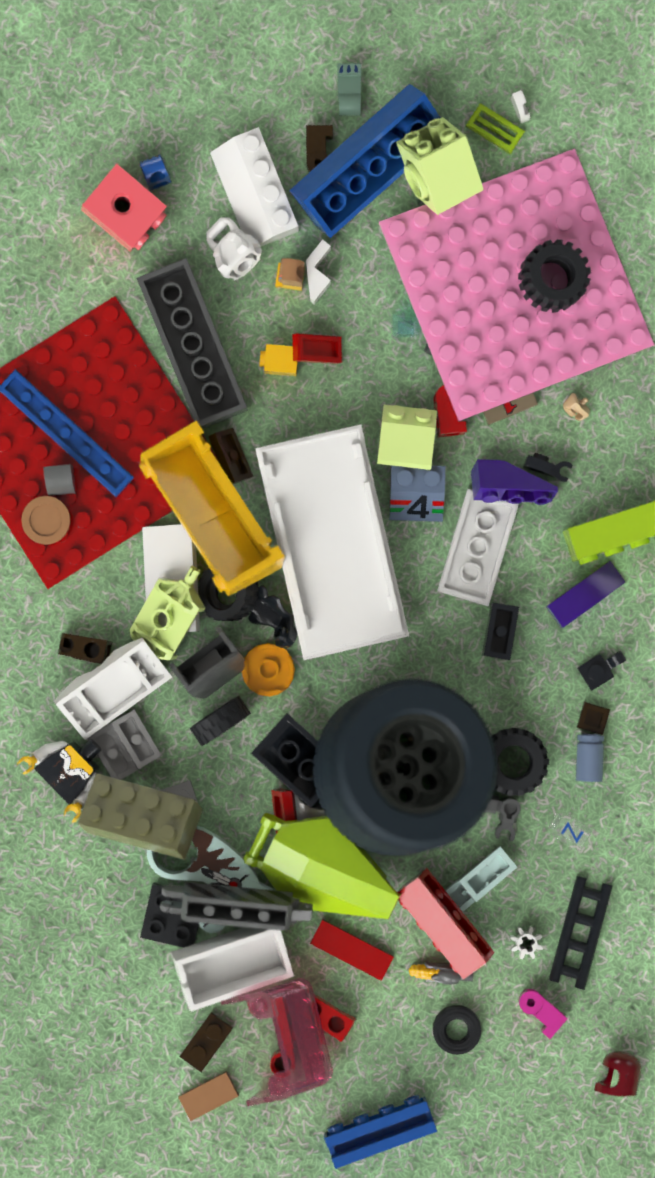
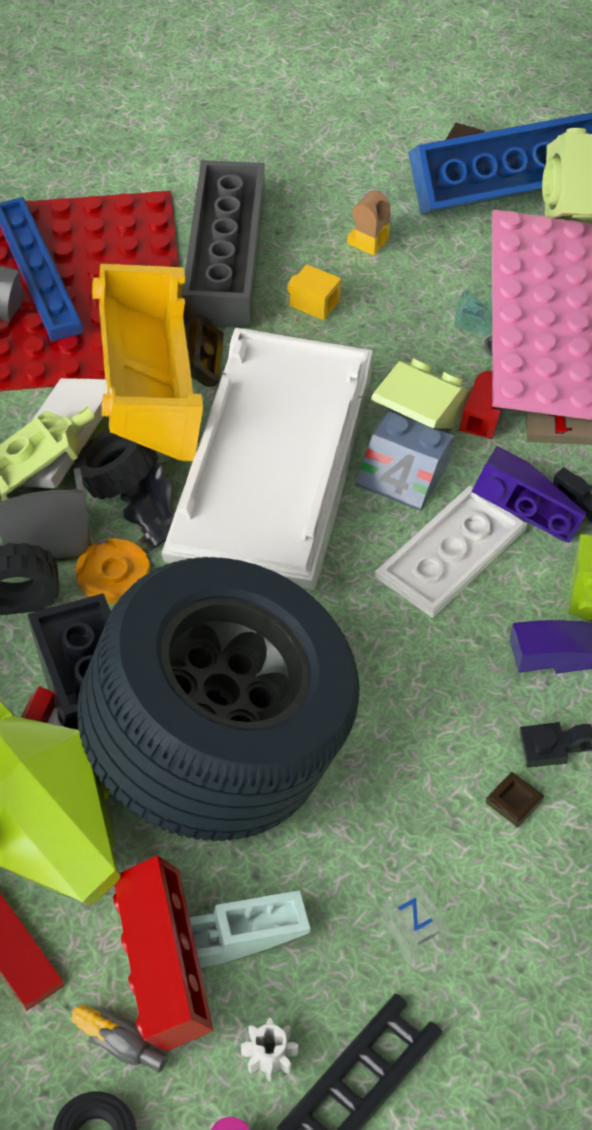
camera: 25 degrees right, 35 degrees down
coral brick [81,164,167,252] -> none
blue leg [140,154,172,191] -> none
white piece [206,217,262,280] -> none
white slope [210,127,299,246] -> none
red tile [292,333,342,364] -> none
white slope [306,239,331,305] -> none
sand green leg [337,63,362,116] -> none
black brick [482,602,519,660] -> none
dark grey bar [485,795,521,841] -> none
black tyre [491,728,549,796] -> none
sand blue piece [576,733,604,782] -> none

